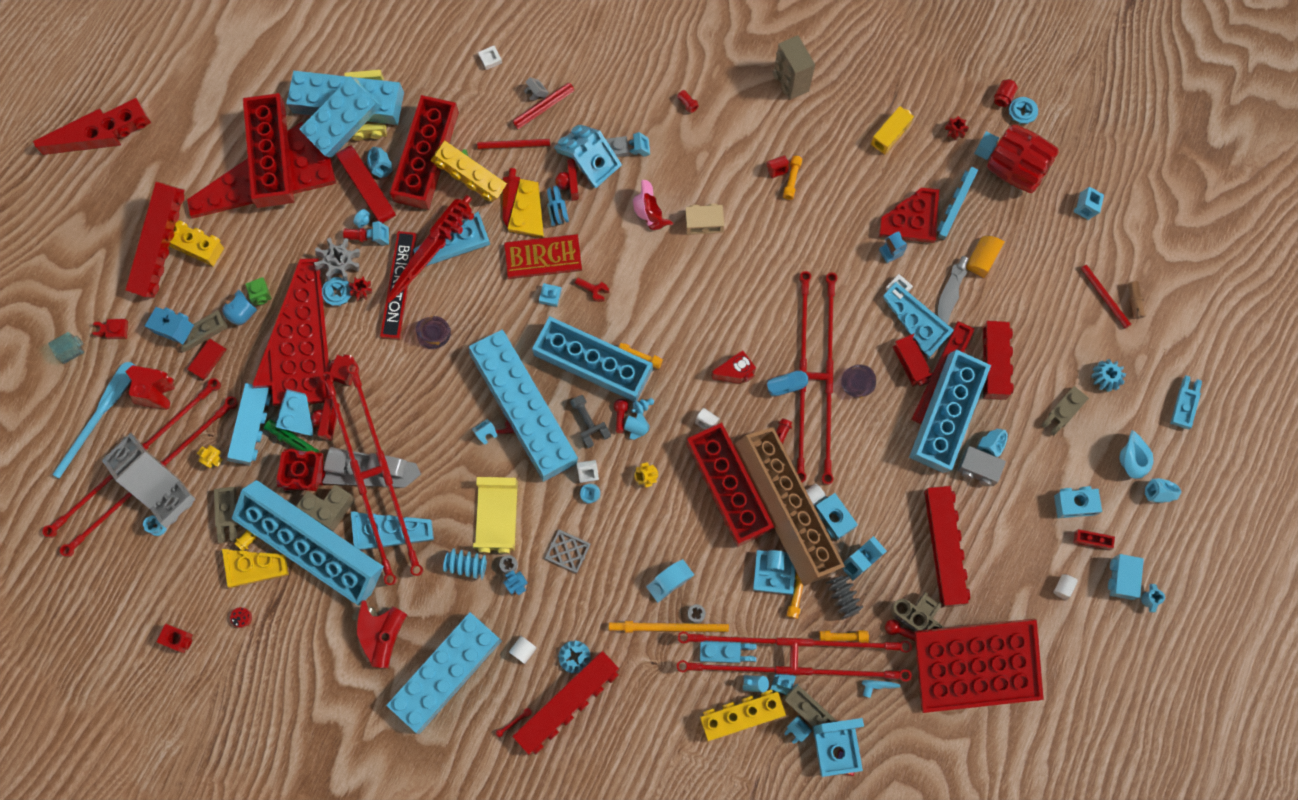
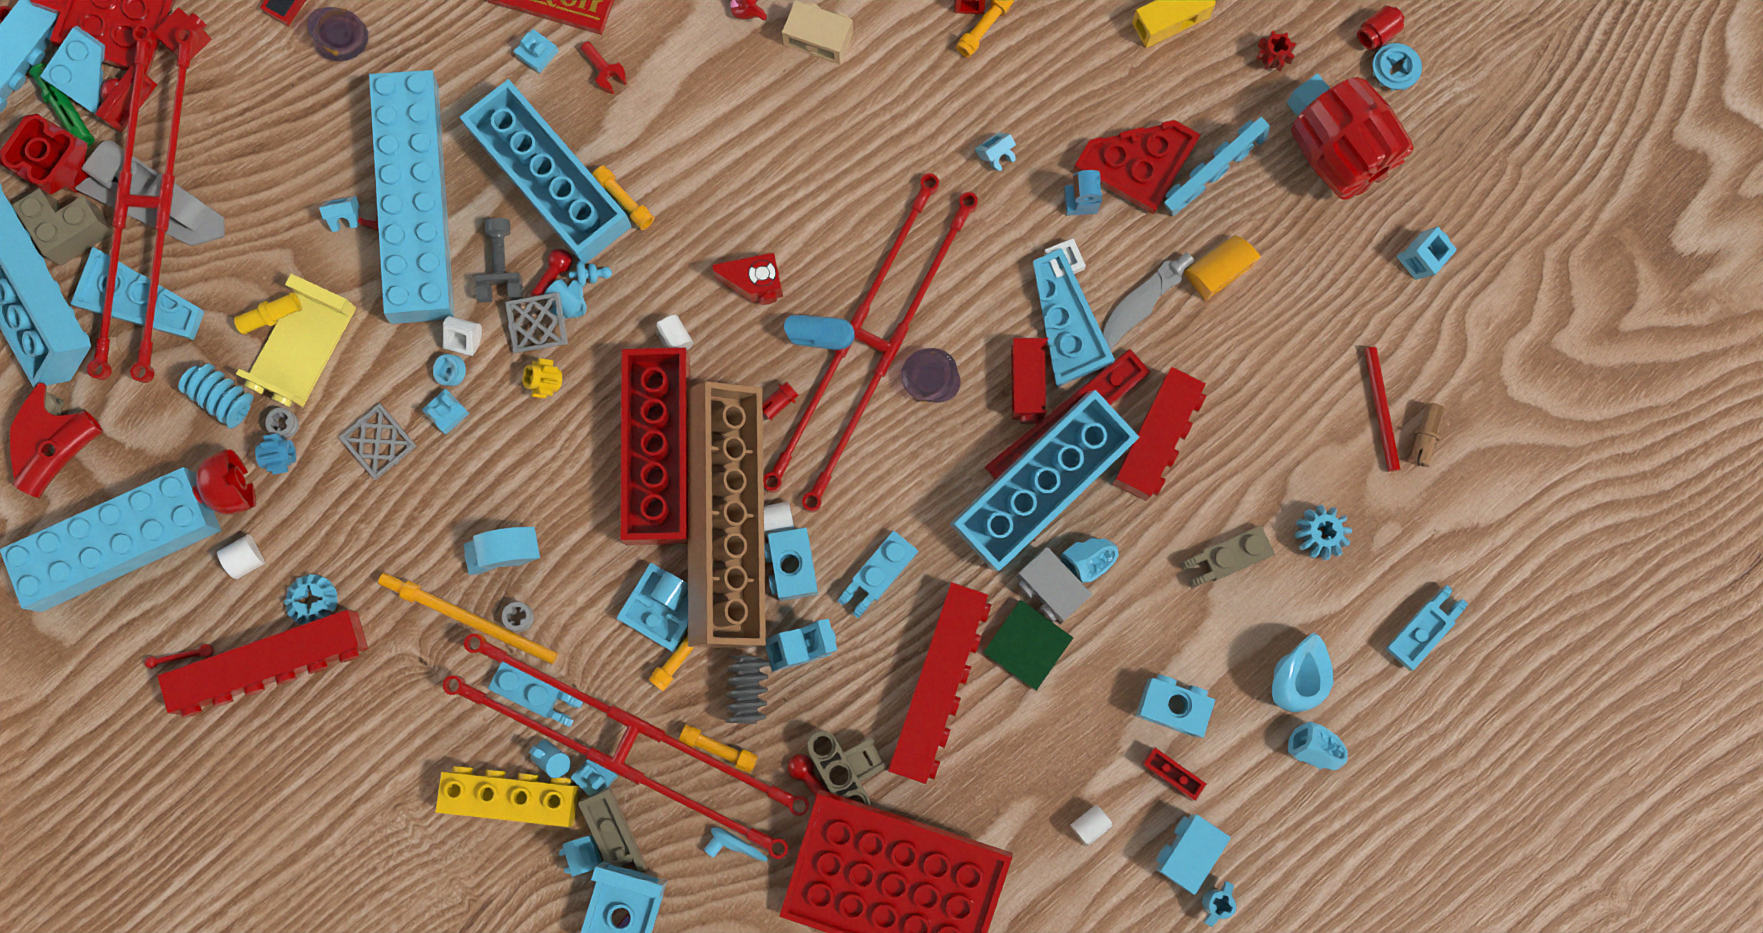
camera: 25 degrees right, 5 degrees up
none -> red cylinder [193,449,256,515]
none -> yellow pin [234,292,302,335]
none -> medium azure tile [422,389,470,434]
none -> light grey window [505,292,568,353]
none -> medium azure hinge [838,530,918,618]
none -> medium azure tile [975,132,1016,171]
none -> dark green tile [983,600,1074,691]

